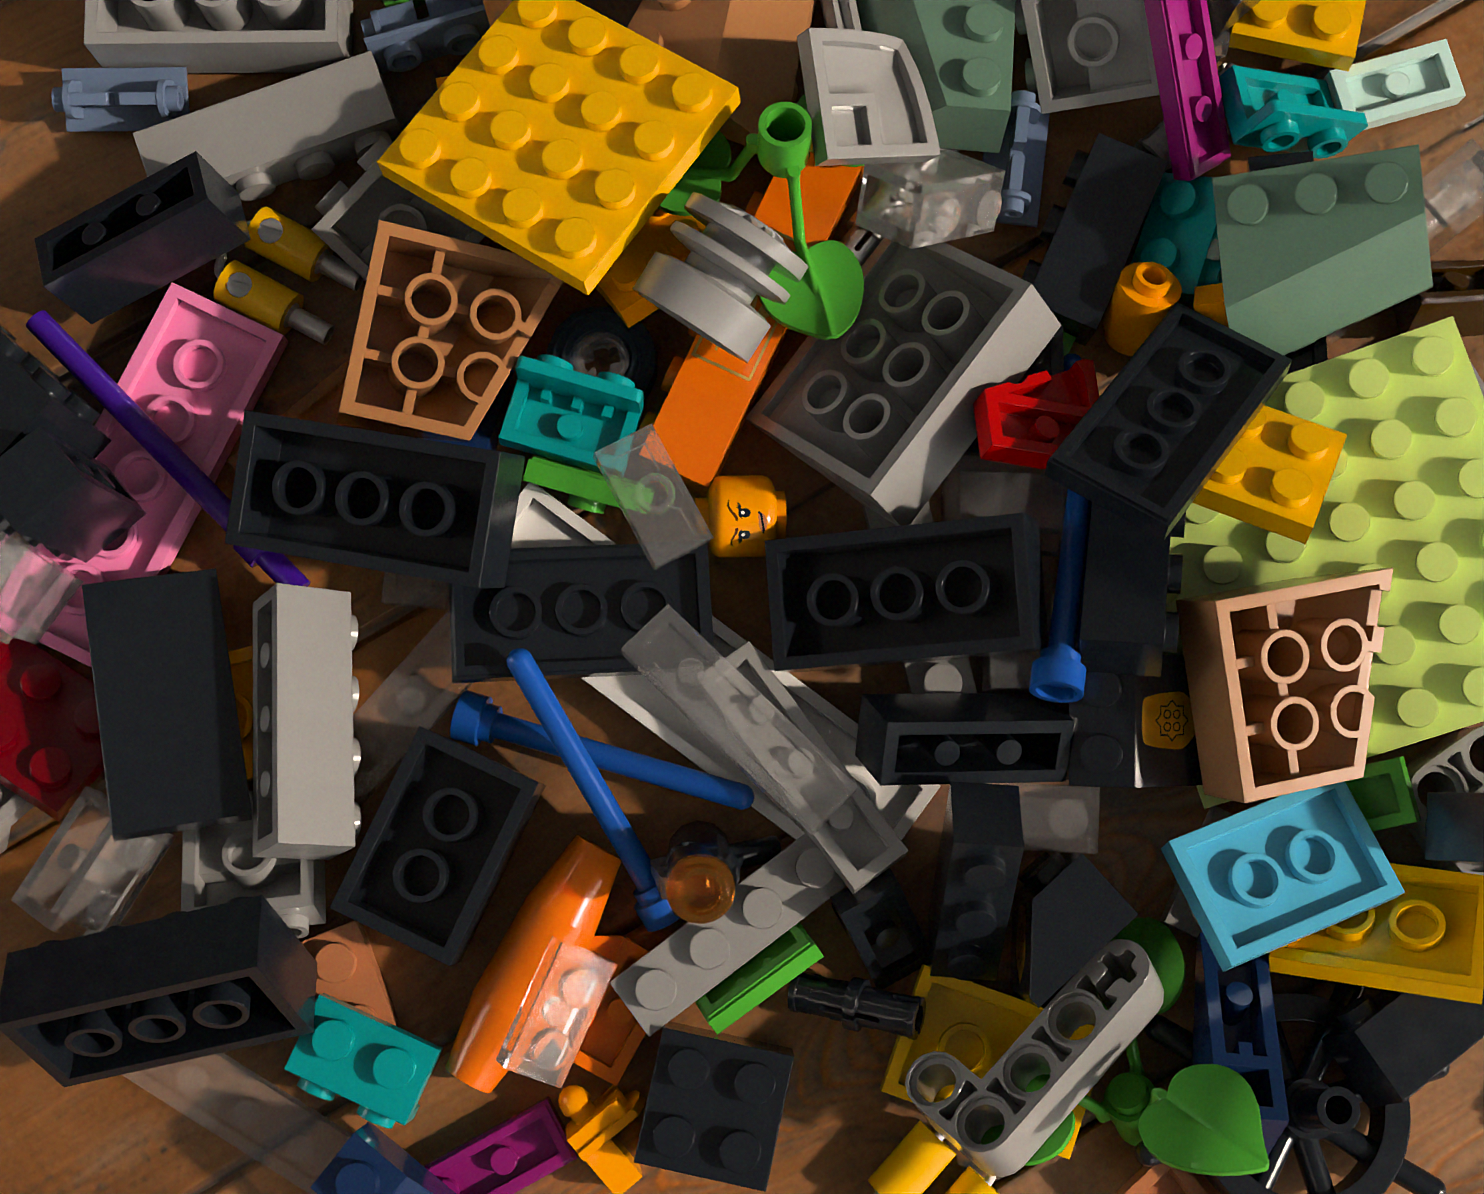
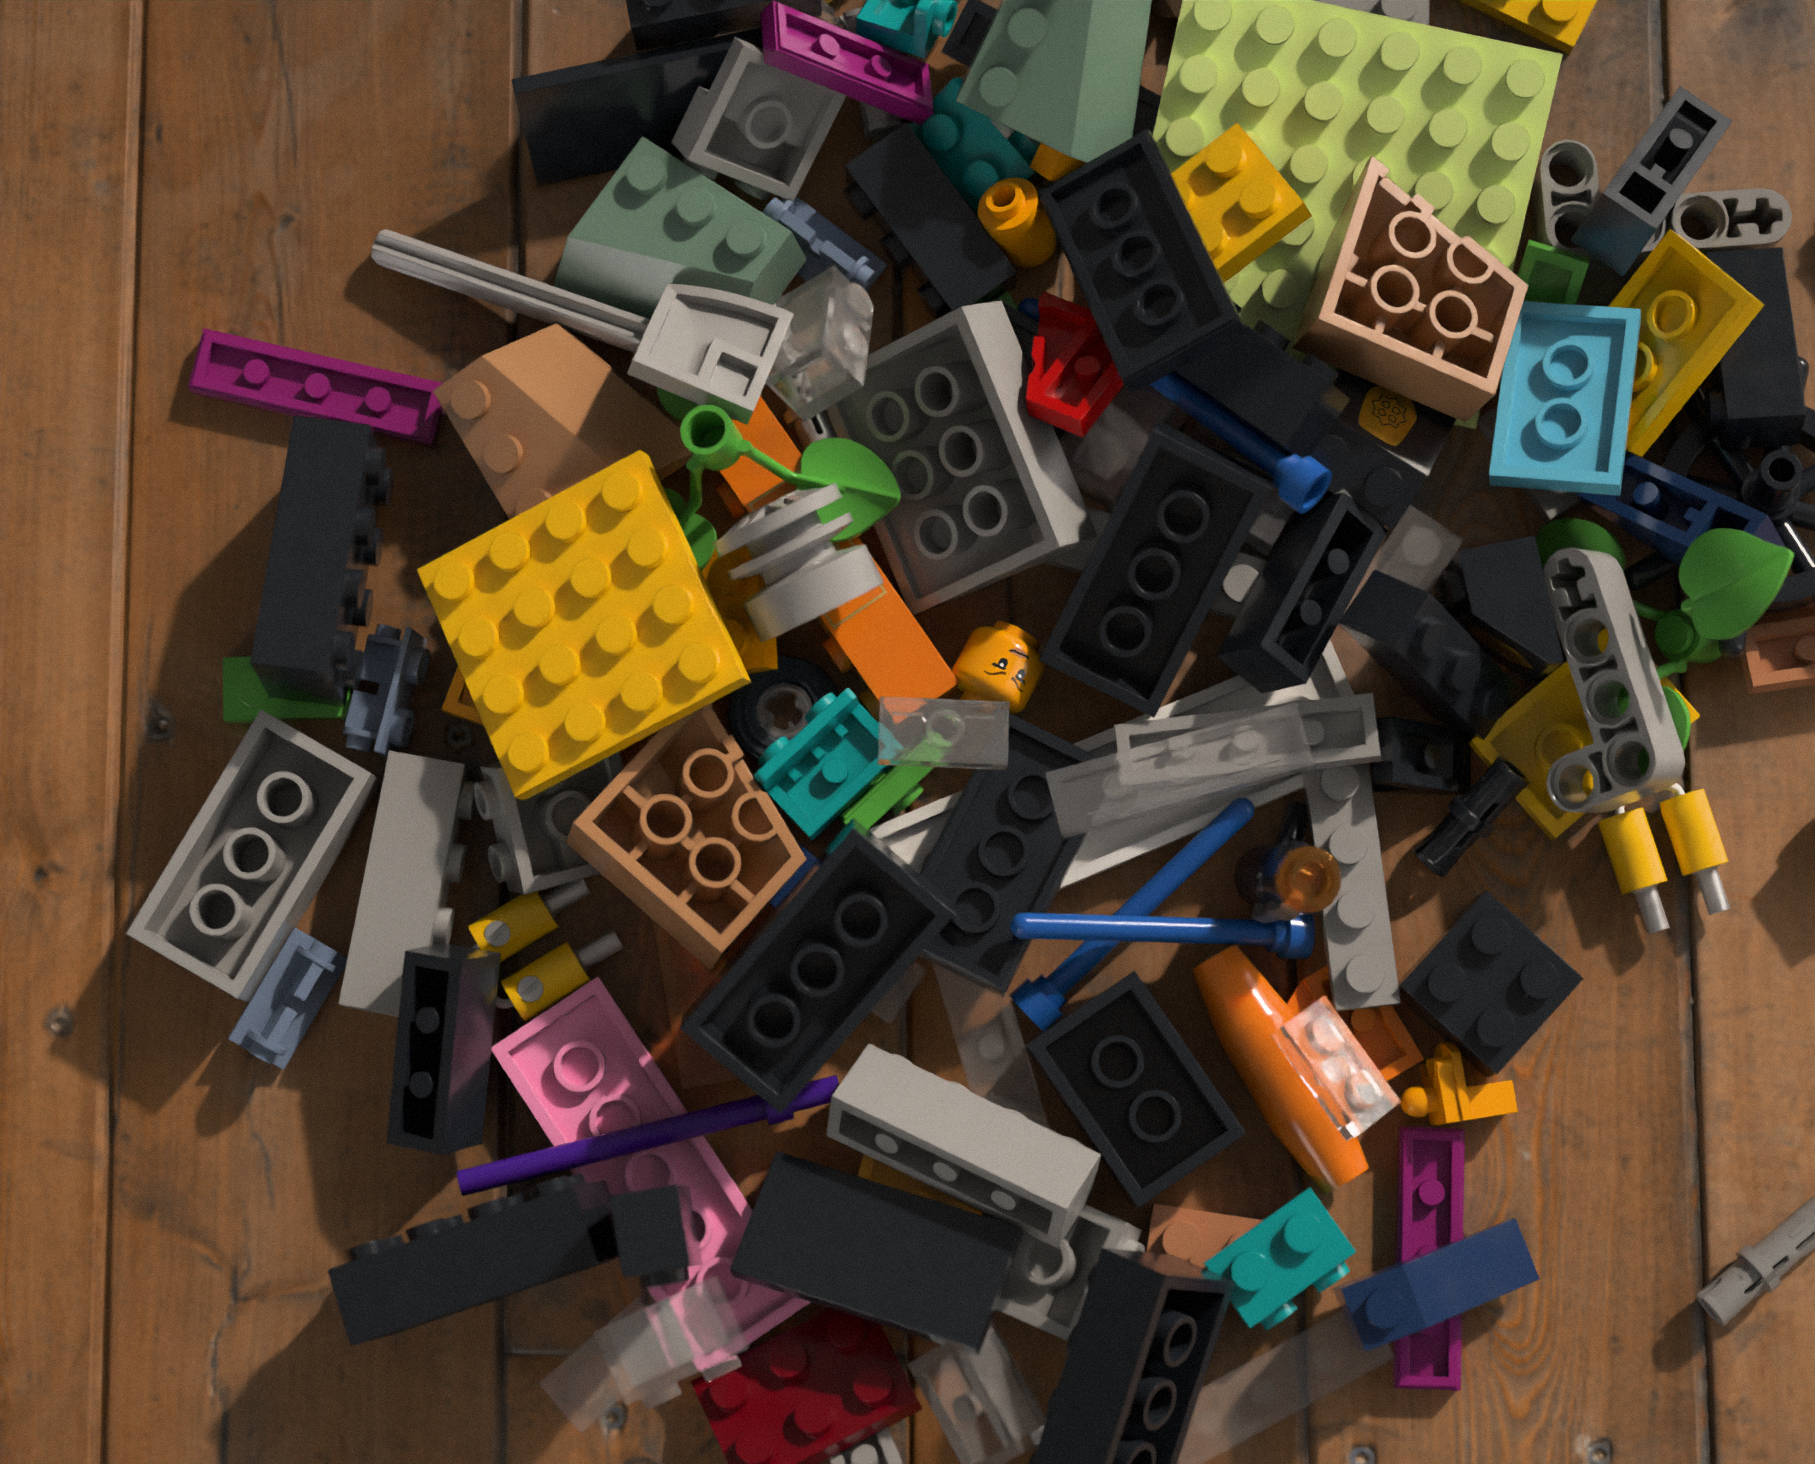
camera: 55 degrees left, 0 degrees up
bright green plate [695,922,824,1035] -> none

